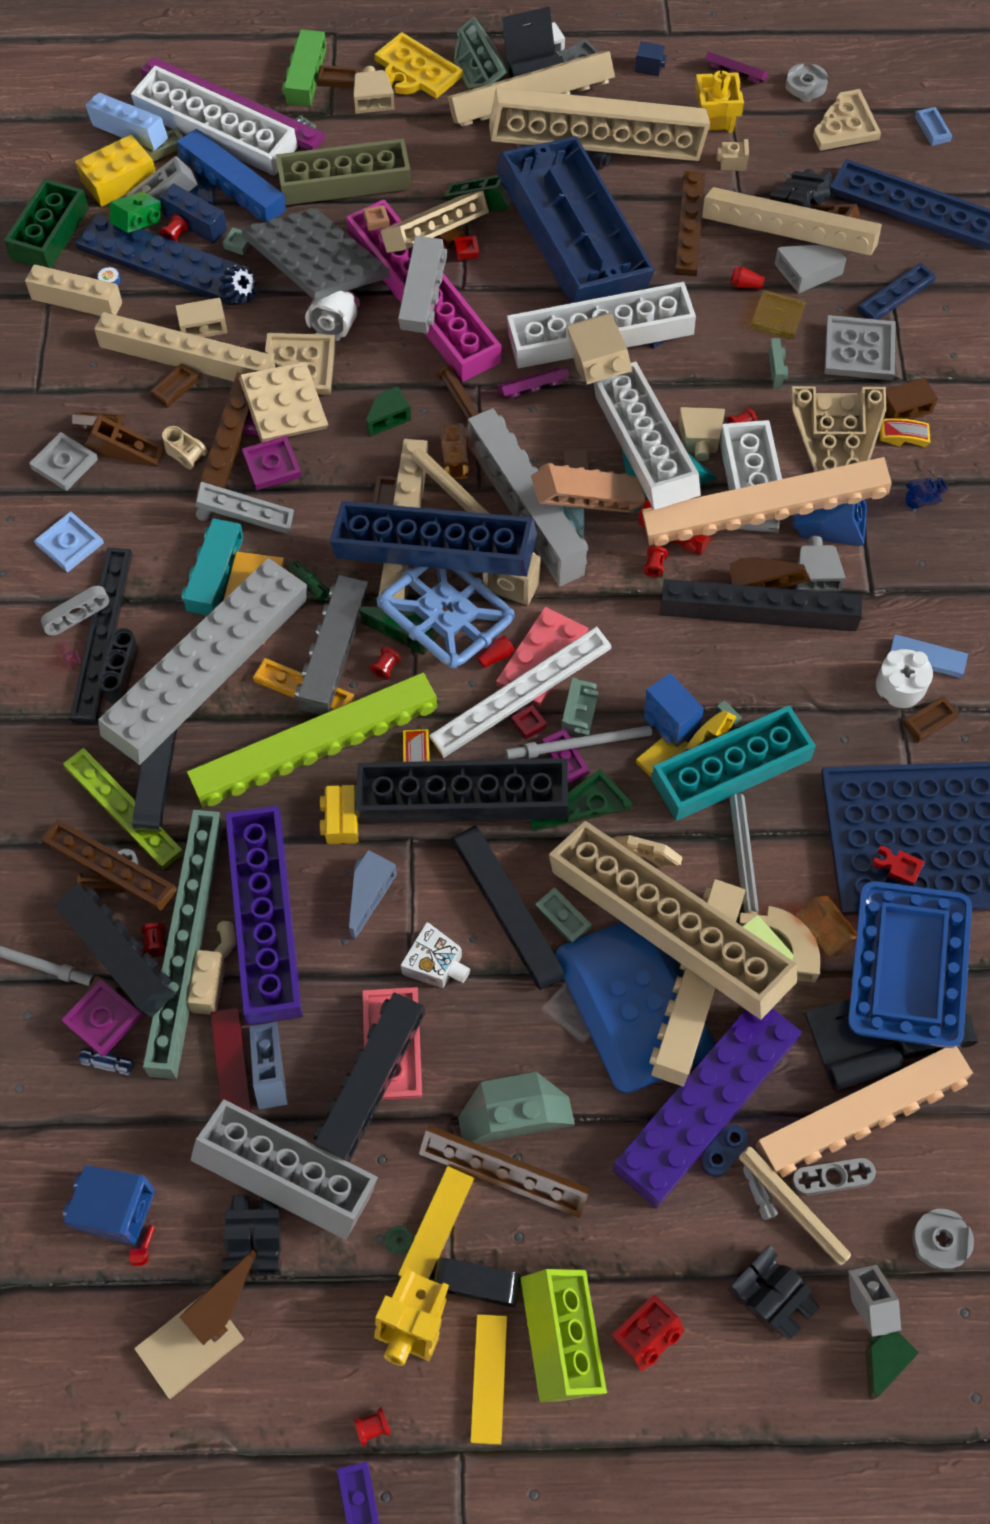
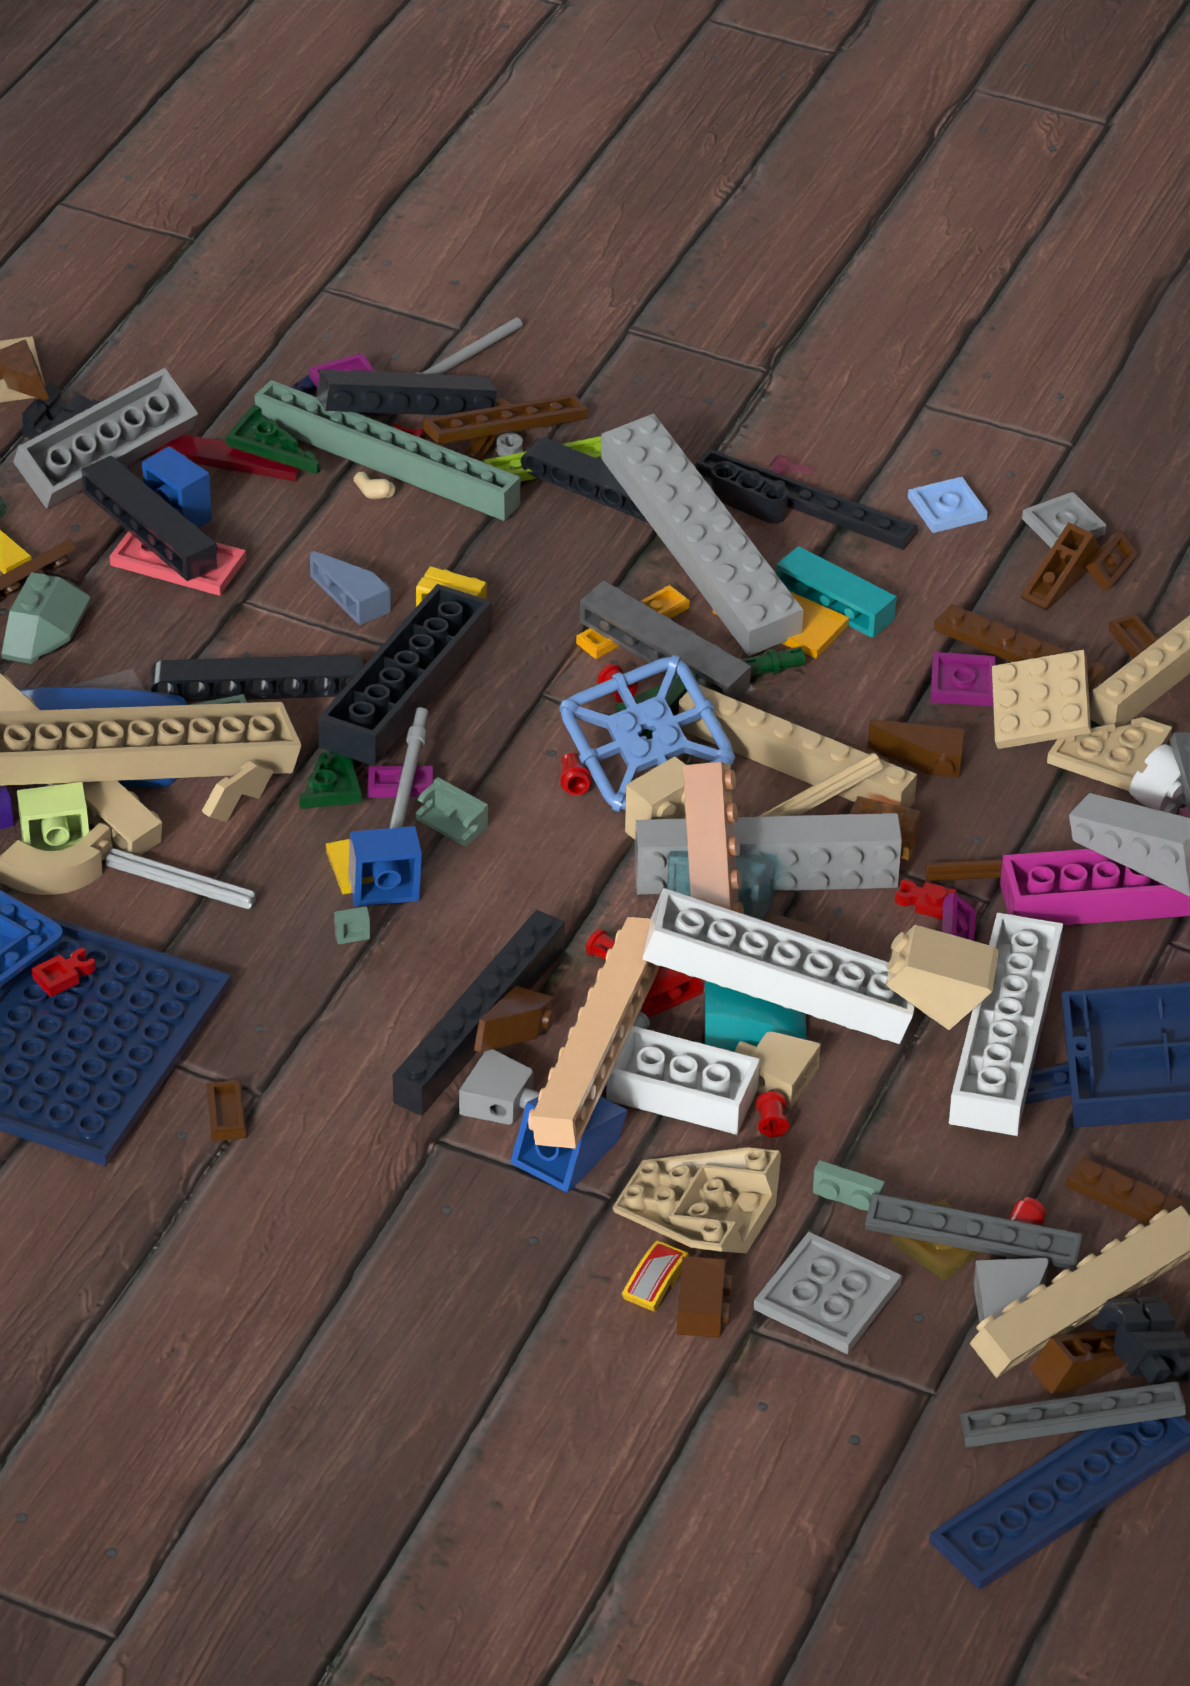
camera: 115 degrees right, 20 degrees down
light grey beam [41,586,109,635] -> none
blue slope [63,1165,156,1246] -> none
red hand [129,1225,156,1266] -> none
tan piece [162,426,208,470] -> none
tan brick [186,950,226,1015] -> none
lime brick [187,672,437,808] -> none
light grey piece [195,482,294,534] -> none
dark purple brick [226,806,303,1025] -> none
sand blue slope [249,1022,287,1110] -> none
dark blue brick [329,501,537,577] -> none
dark green slope [366,386,411,437] -> none
white torso [401,923,470,988] -> none
slope [403,729,430,762] -> none
white tile [429,627,611,758] -> none
coral plate [496,607,588,708] -> none
dark red plate [511,705,547,740] -> none
teal brick [651,705,816,821] -> none
yellow slope [686,710,737,750] -> none
clear orange brick [796,896,857,957] -> none
dark blue tile [857,263,936,320] -> none
white brick [876,649,933,708] -> none
medium blue tile [890,634,968,679] -> none
clear blue hips [905,477,948,509] -> none
none -> blue brick [142,446,212,528]
none -> dark green wing [226,405,321,474]
none -> dark grey tile [865,1193,1082,1271]
none -> reddish brown slope [867,719,965,778]
none -> red plate [895,880,957,920]
none -> dark grey tile [959,1382,1186,1448]

